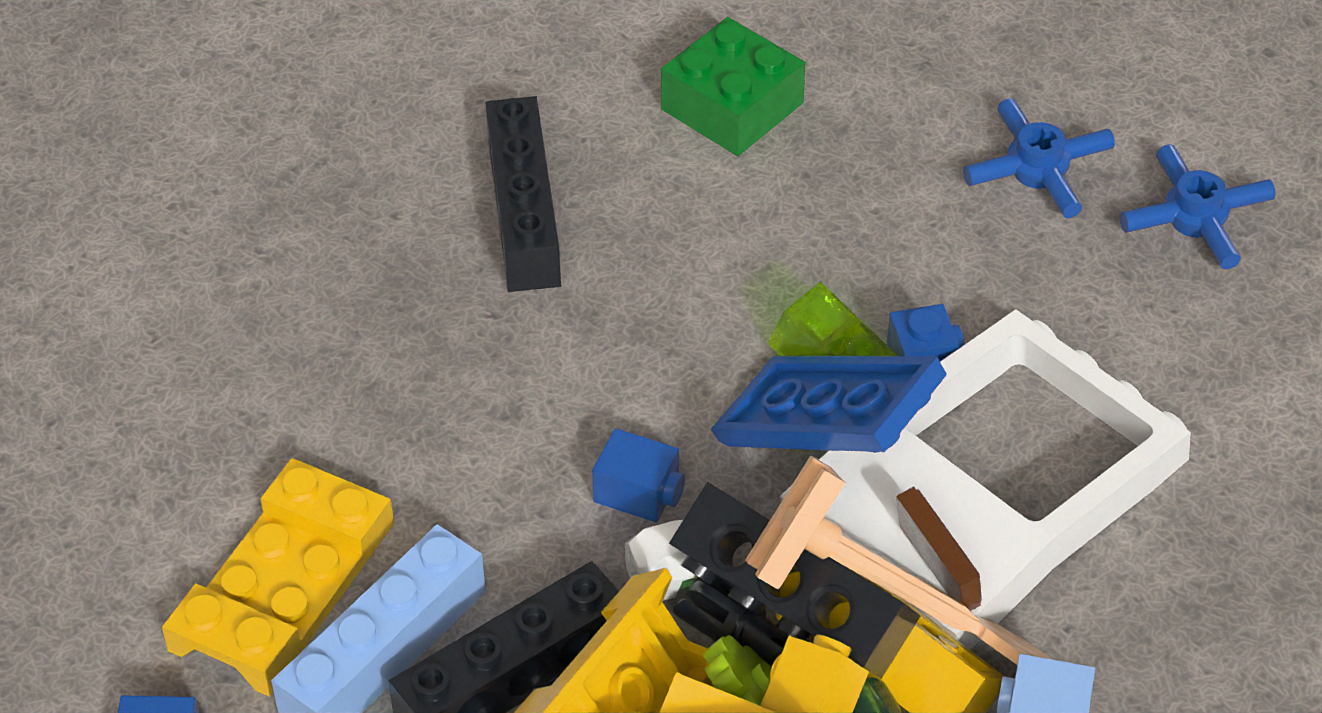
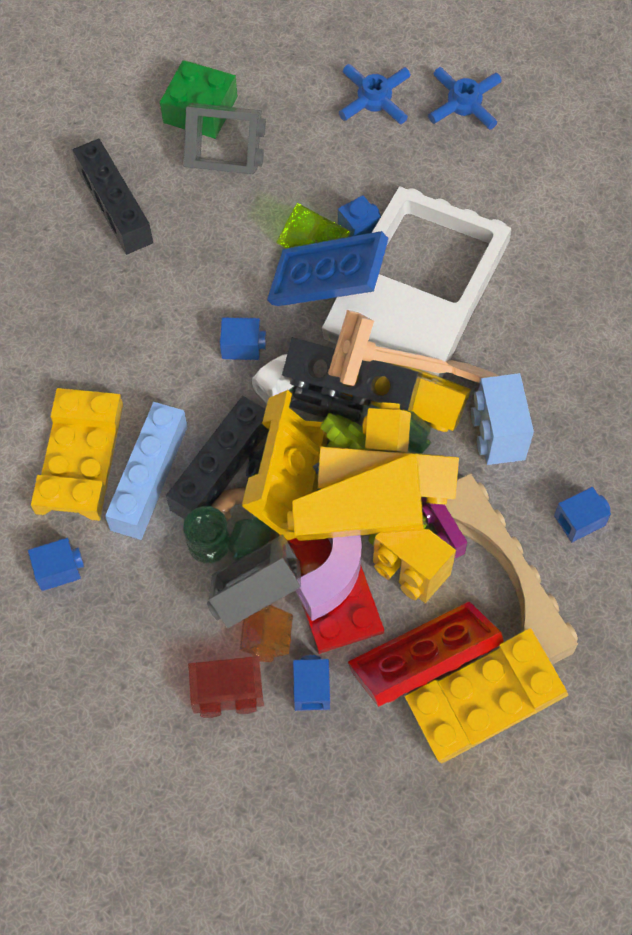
camera: 20 degrees left, 15 degrees up
reddish brown tile [896,486,982,611] -> none
none -> dark grey window [183,103,266,174]

